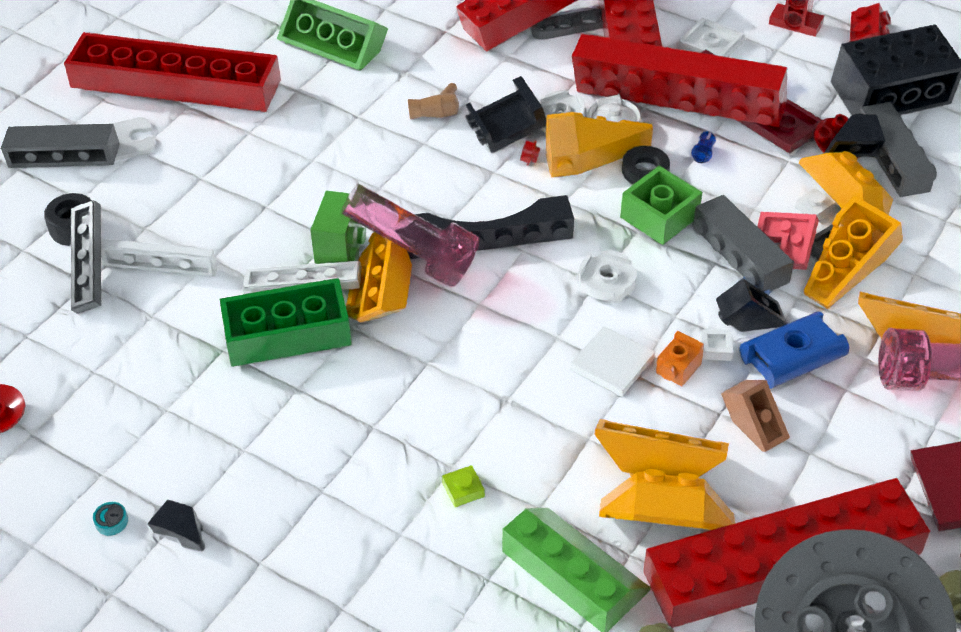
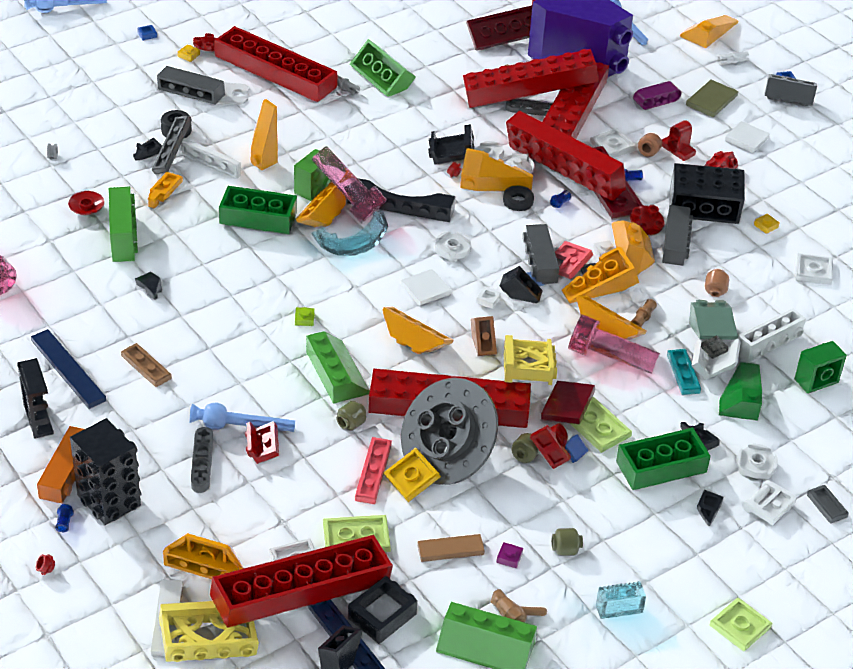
camera: 20 degrees right, 5 degrees down
tile [92,501,128,536] -> none
white tile [242,261,362,294] -> none
medium nougat piece [408,83,459,120] -> none
light orange wedge [599,469,735,530] -> none
bright green brick [620,166,703,245] -> none
orange brick [656,331,704,386] -> none
blue piece [739,311,850,389] -> none
black slope [824,113,886,157] -> none
none -> bright green brick [108,186,138,262]
none -> black slope [133,137,162,161]
none -> light orange hinge [148,172,183,208]
none -> yellow plate [178,44,200,62]
none -> red dish [193,33,216,51]
none -> light orange wedge [250,99,278,170]
none -> clear light blue windscreen [311,209,389,256]
none -> light grey axle [337,75,360,96]
none -> light yellow fence [503,335,557,385]
none -> medium nougat pin [631,299,657,327]
none -> nougat head [638,133,662,157]

